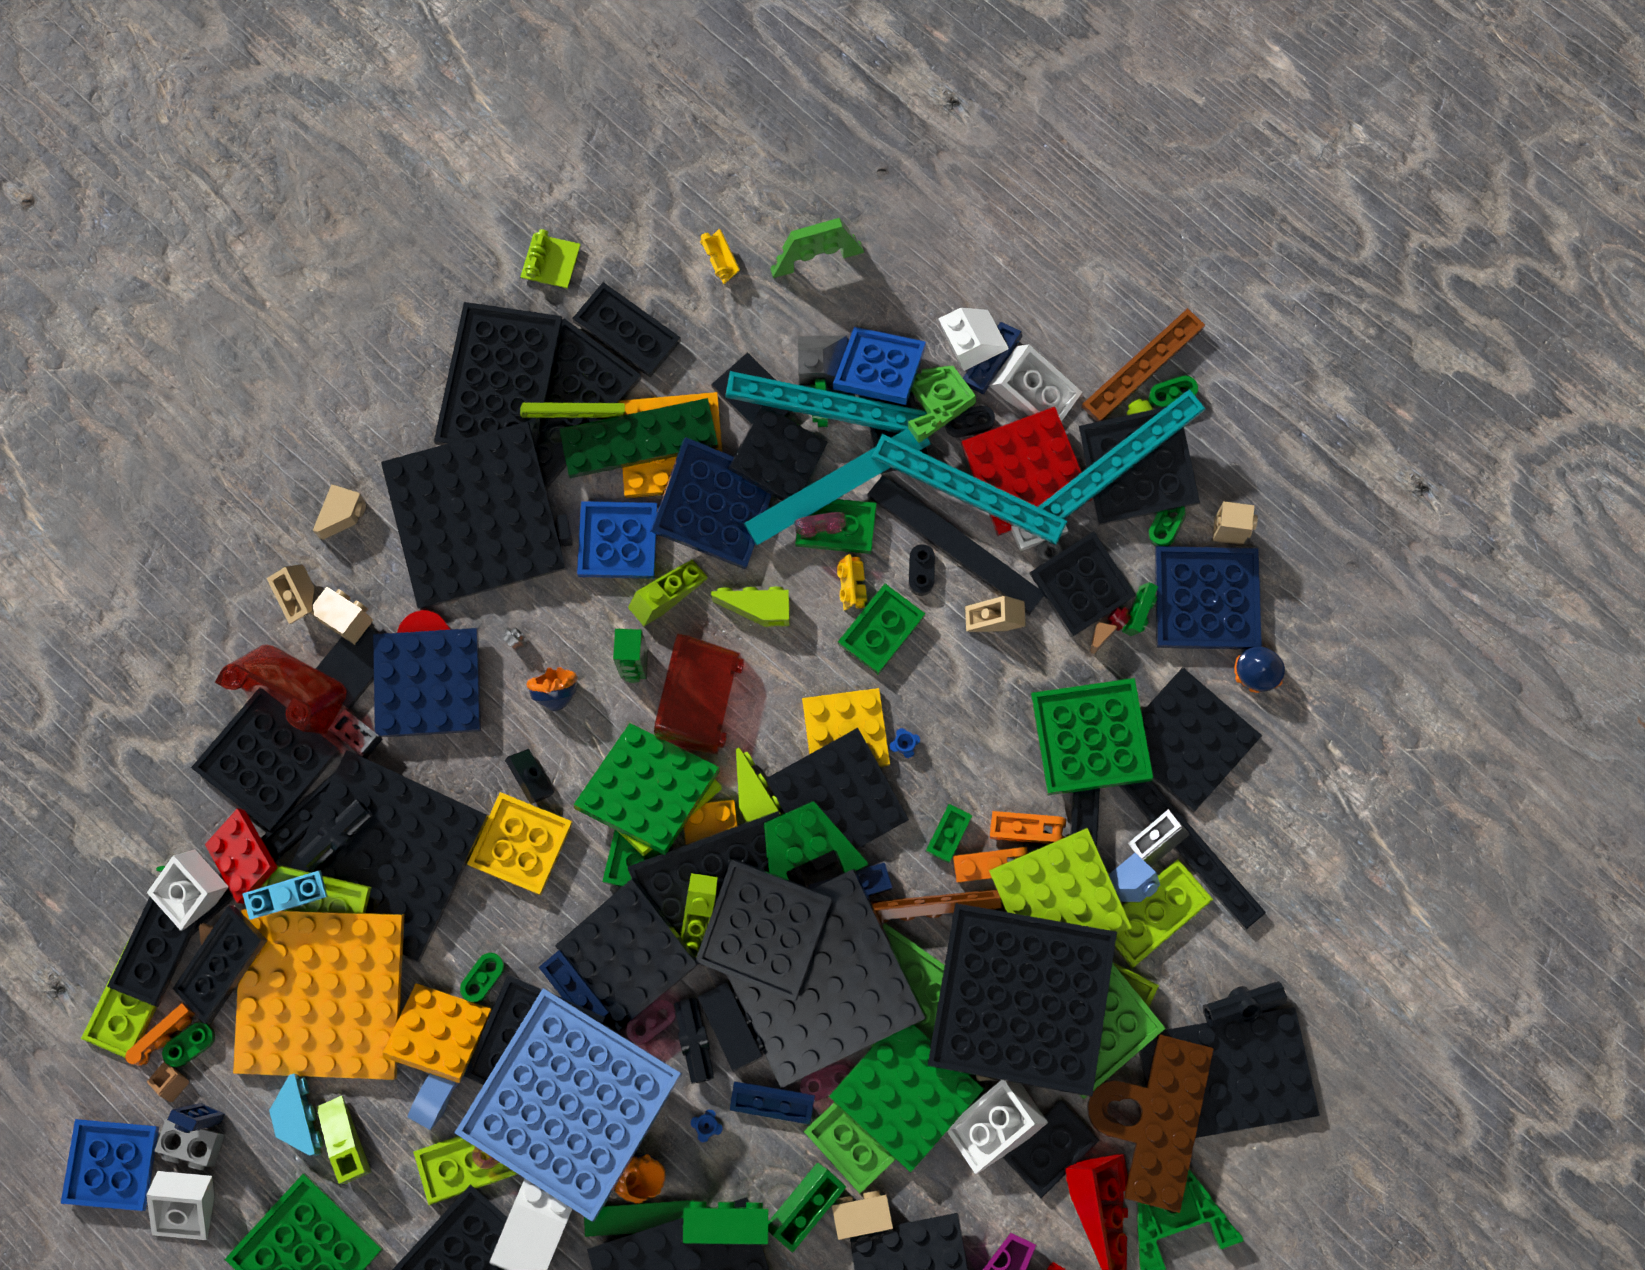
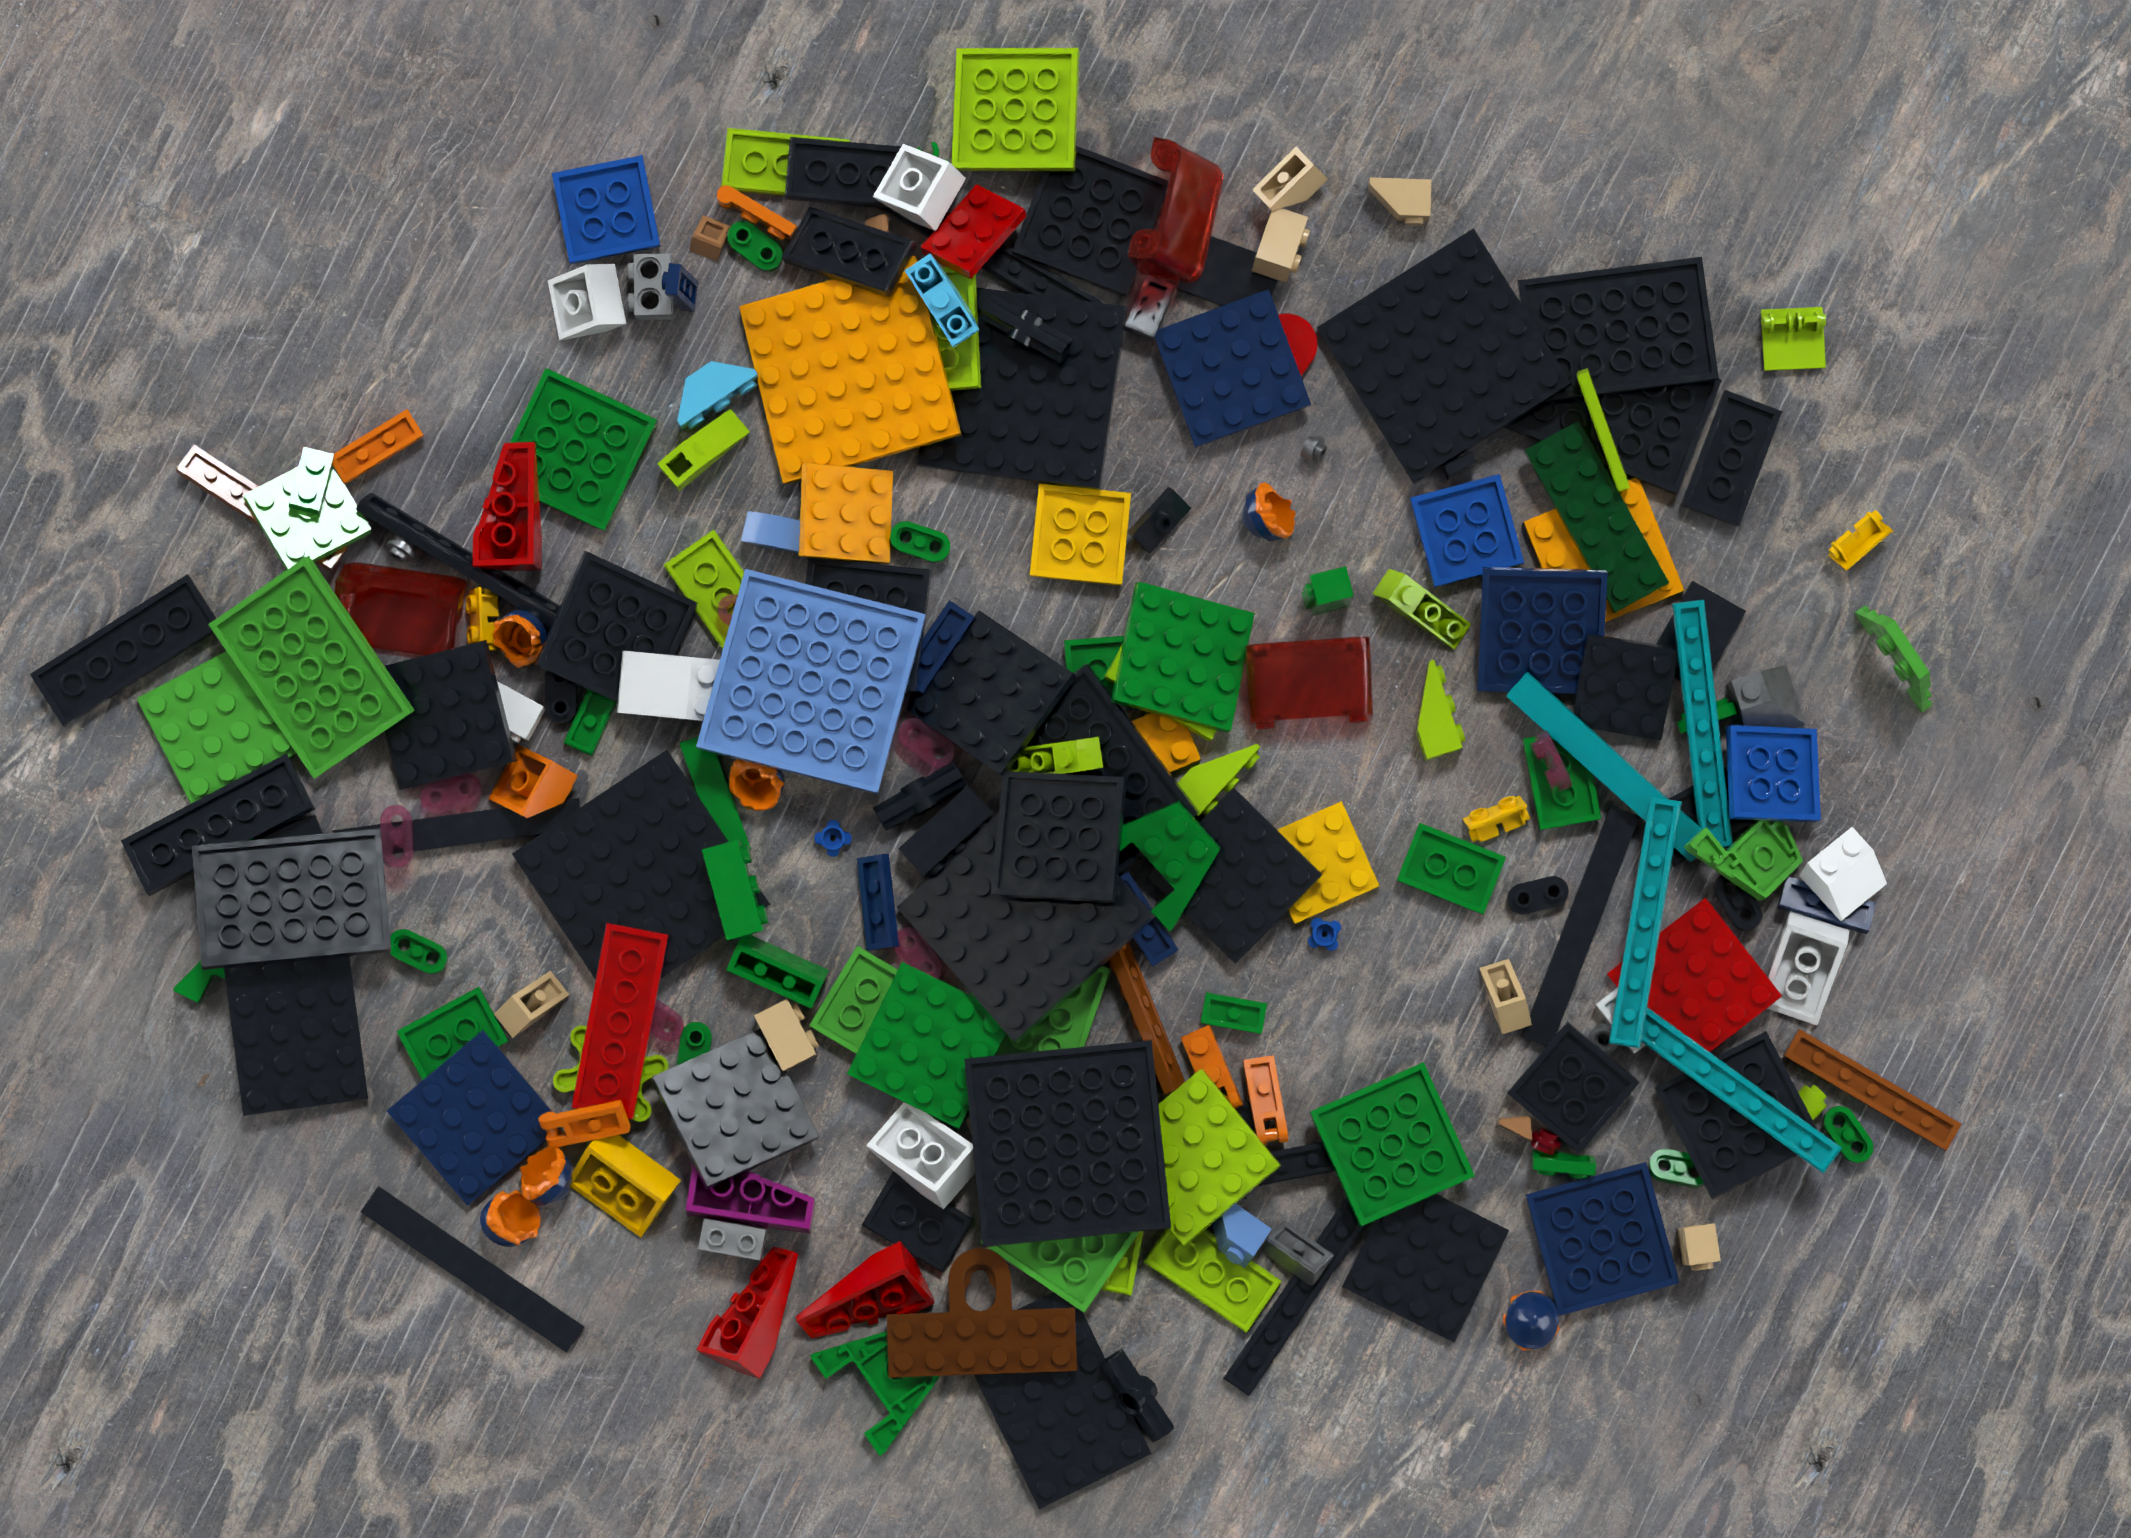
camera: 70 degrees right, 10 degrees up
none -> lime plate [952,48,1080,171]

